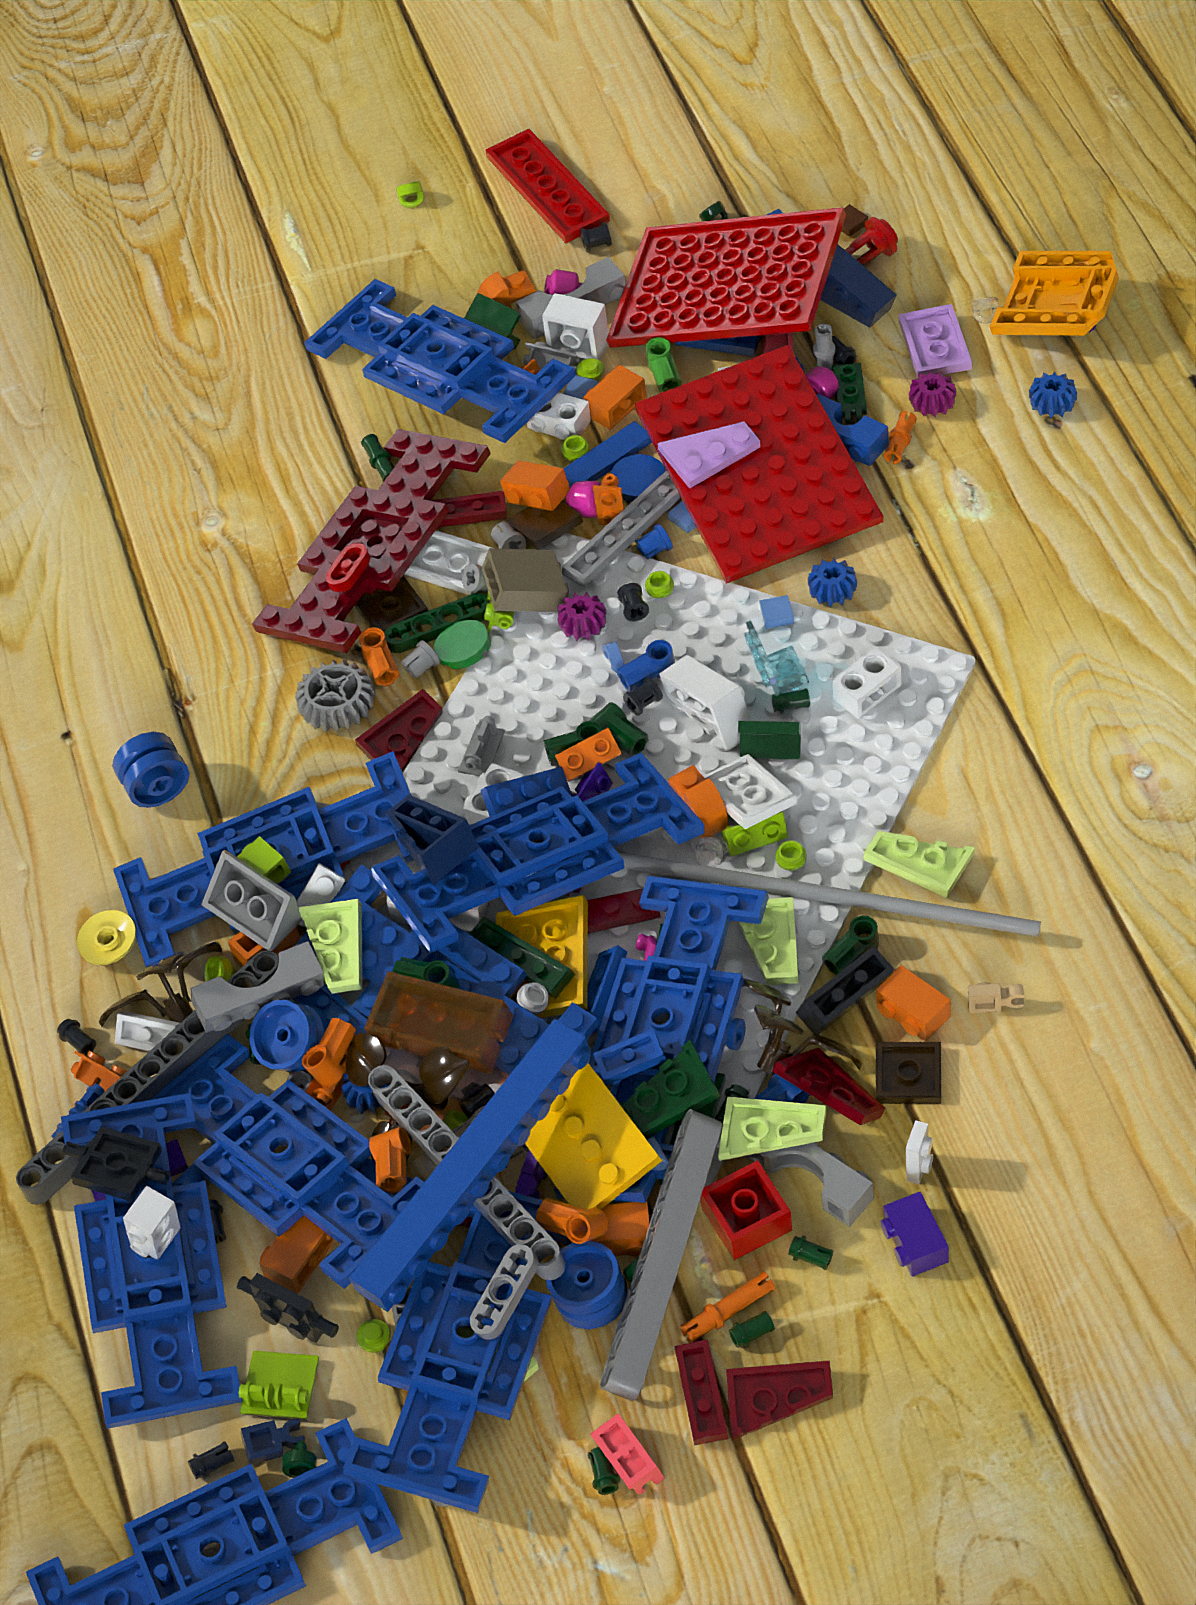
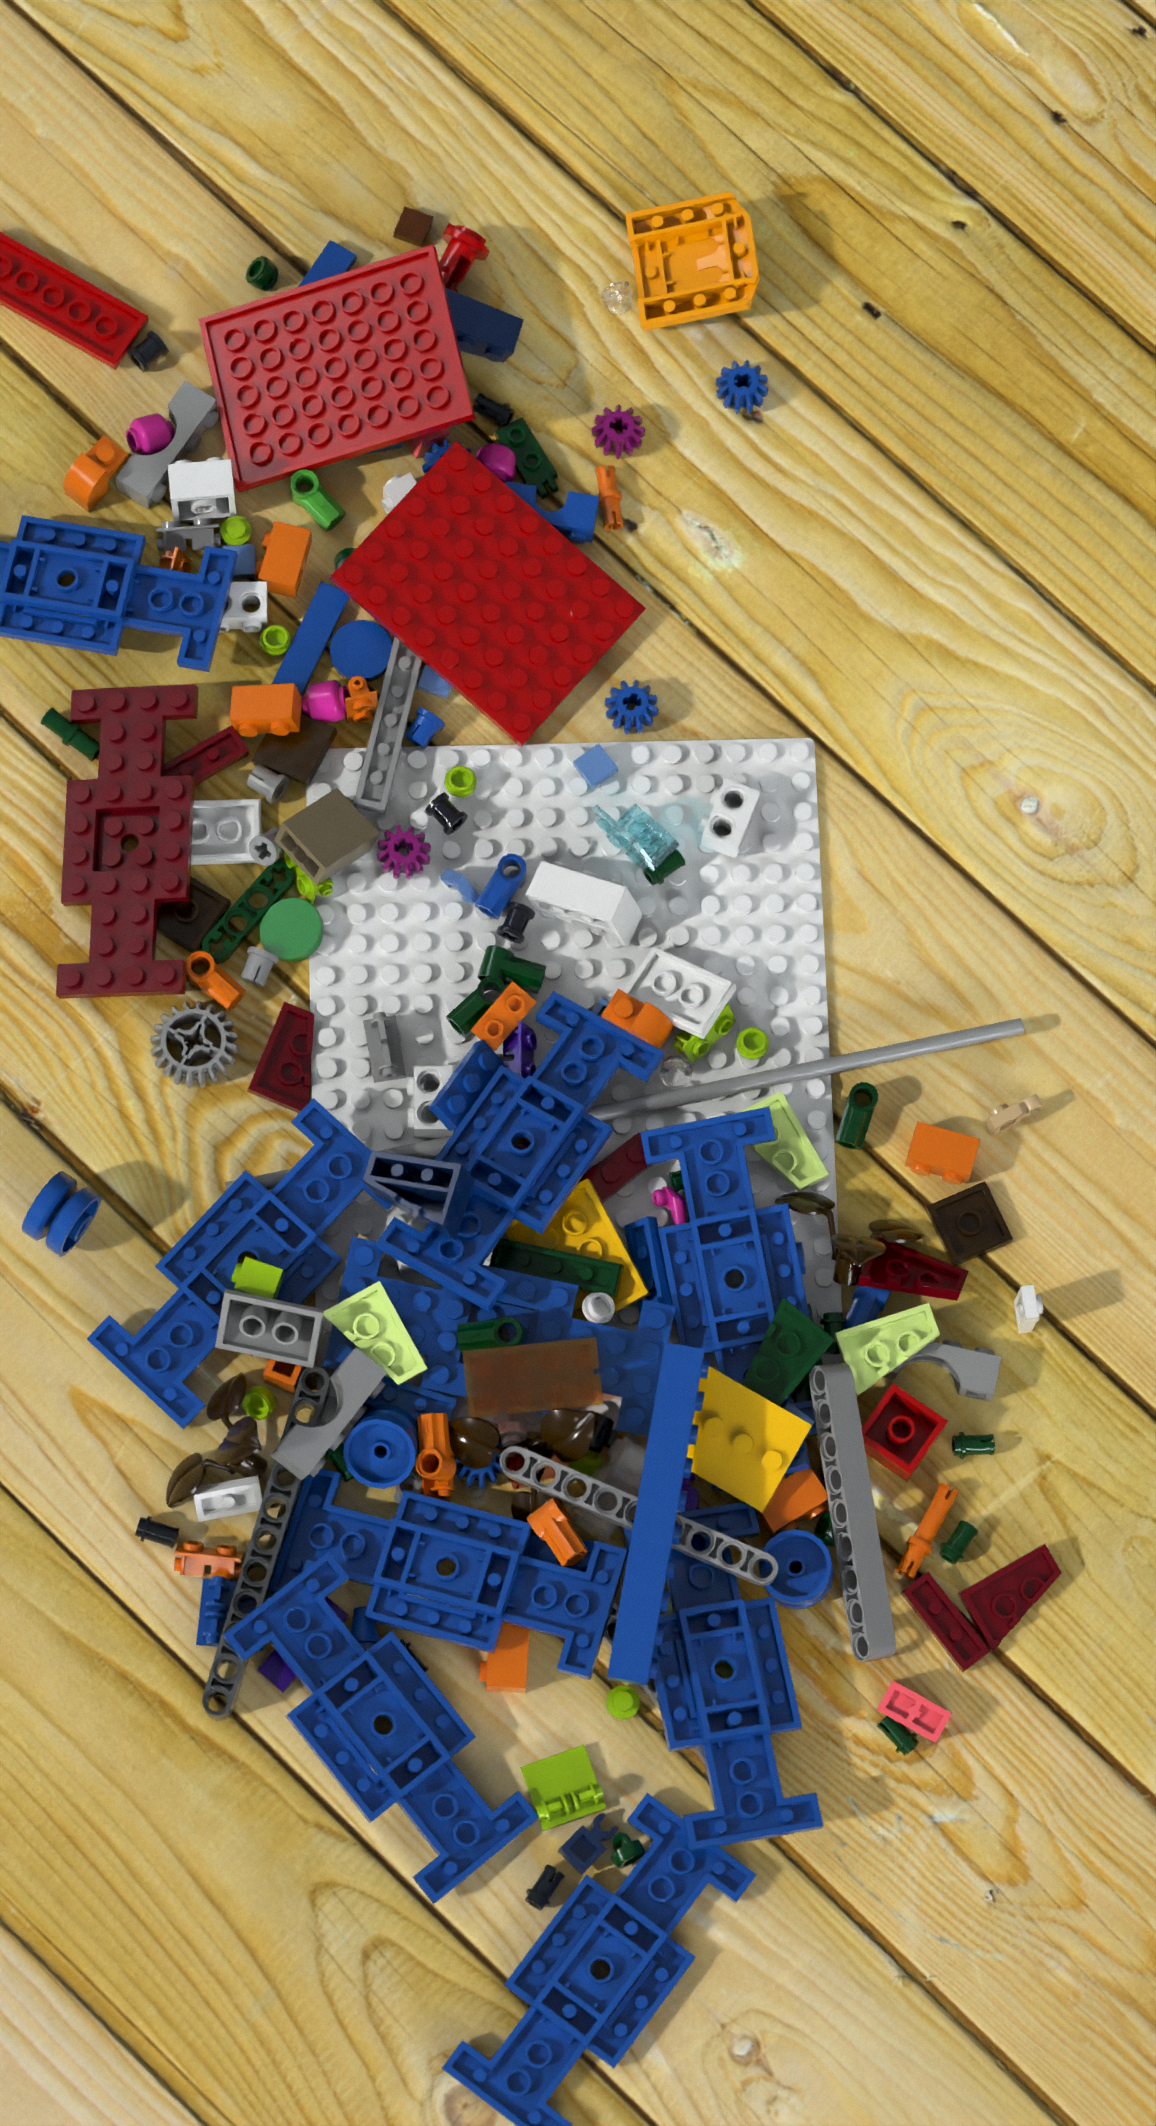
camera: 40 degrees left, 20 degrees up
black plate [63,1126,170,1202] -> none
light yellow dish [77,910,136,965] -> none
white brick [123,1186,181,1260] -> none
black plate [237,1273,339,1343] -> none
white plate [296,863,346,929] -> none
red plate [325,543,371,592] -> none
dark green panel [464,293,521,349] -> none
light grey beam [470,1244,539,1340] -> none
orange piece [536,1198,608,1244] -> none
blue plate [593,1028,667,1086] -> none
lavender wing [658,422,760,488] -> none
dark green panel [738,721,801,759] -> none
black brick [795,946,895,1035] -> none
light grey pin [813,324,835,371] -> none
yellowish green wing [863,831,975,898] -> none
dark purple brick [880,1191,949,1277] -> none
lavender plate [898,304,972,378] -> none

